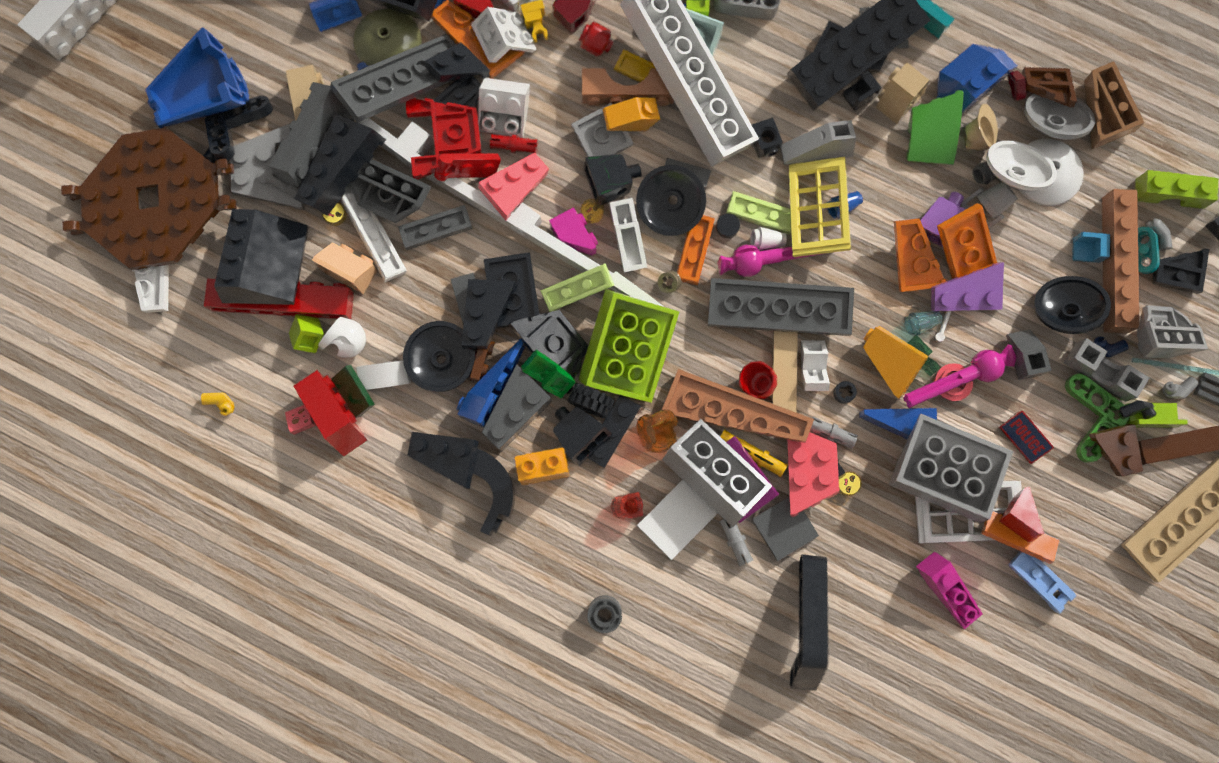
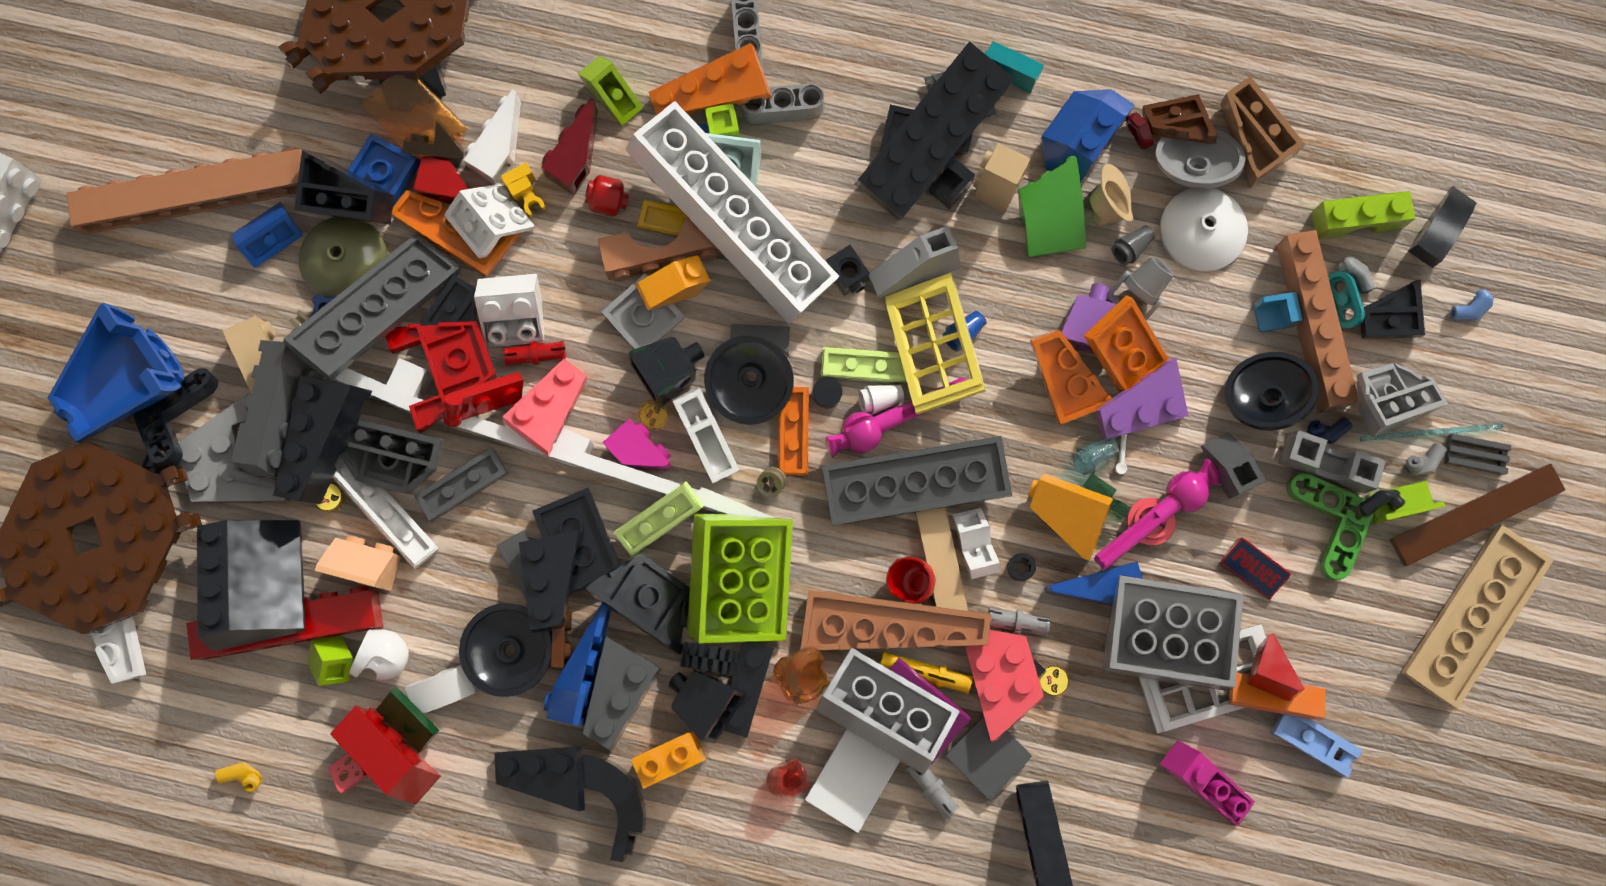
camera: 15 degrees left, 0 degrees up
black wing [425,42,490,82] -> none
green slope [521,350,576,399] -> none
white dish [986,141,1057,191] -> none
reddish brown wing [1089,424,1143,477] -> none

